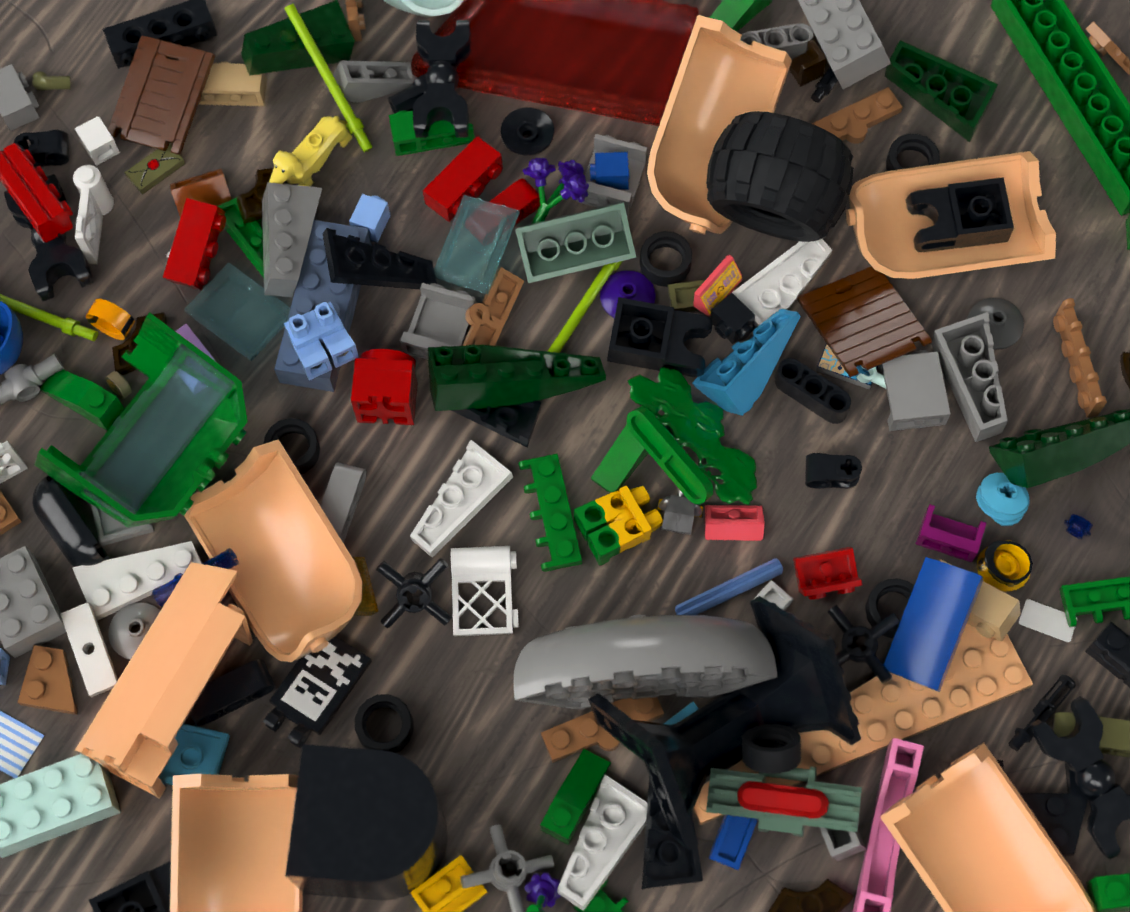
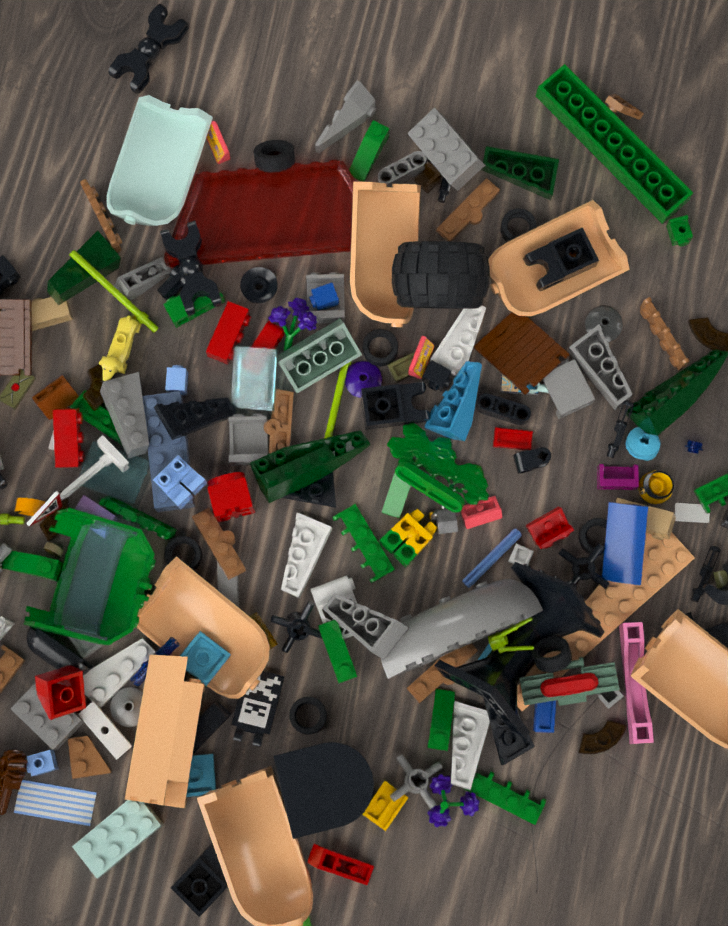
camera: 20 degrees left, 10 degrees up
none -> white piece [27,435,129,527]
none -> red slope [35,665,86,720]
none -> green hinge [99,495,177,539]
none -> medium azure tile [180,631,231,686]
none -> medium nougat hinge [192,508,246,580]
none -> green slope [318,619,357,683]
none -> light grey wedge [323,593,408,659]
none -> lime plant [488,617,534,653]
none -> red tile [493,427,533,451]
none -> black piece [607,400,634,458]

